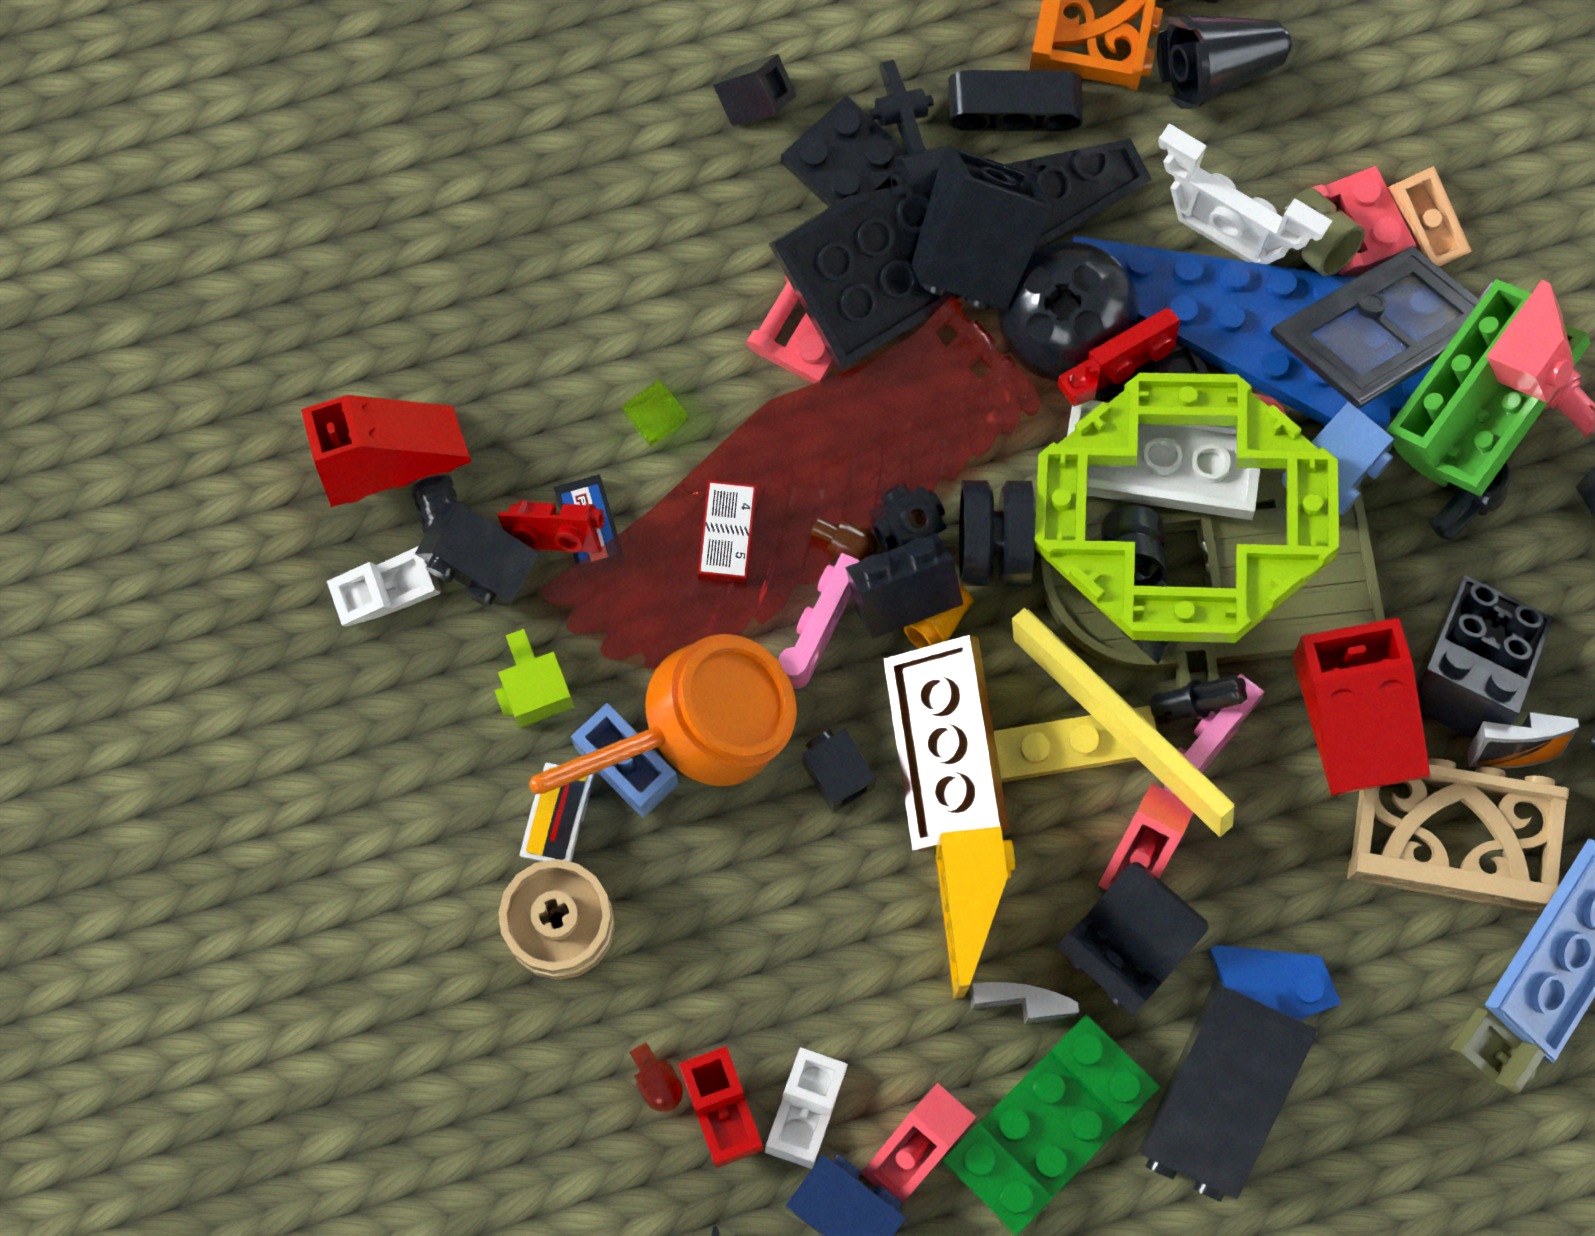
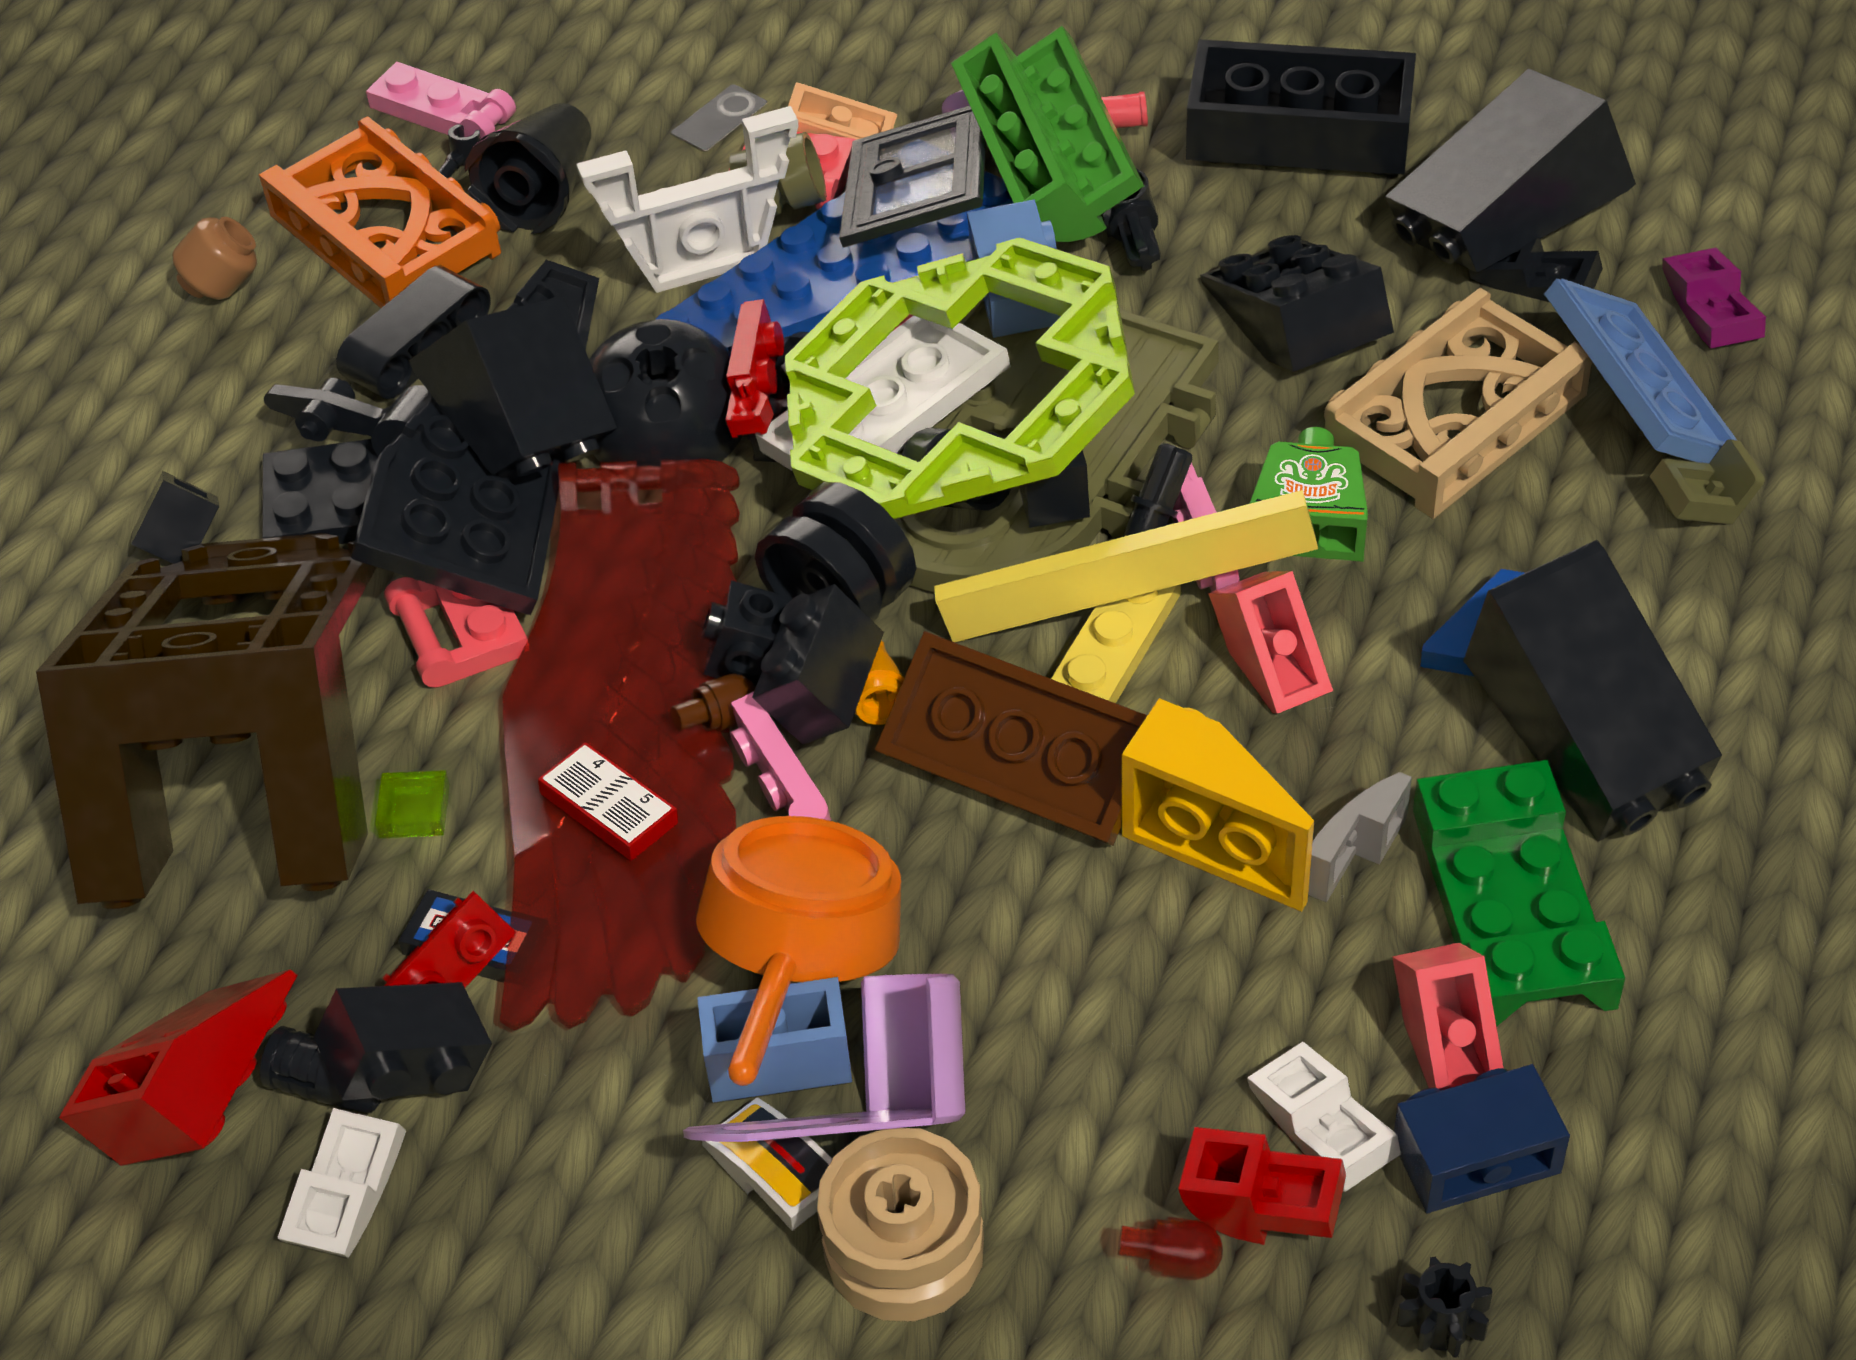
camera: 50 degrees left, 25 degrees down
lime brick [494,629,575,728] -> none
black brick [802,729,876,813] -> none
black bracket [1057,862,1208,1015] -> none
red slope [1293,618,1431,796] -> none
slope [1467,712,1579,769] -> none
coral slope [1486,280,1575,403] -> none
none -> dark brown bracket [36,533,377,909]
none -> sticker [671,84,767,151]
none -> lavender piece [683,974,965,1142]
none -> bright green torso [1250,427,1368,562]

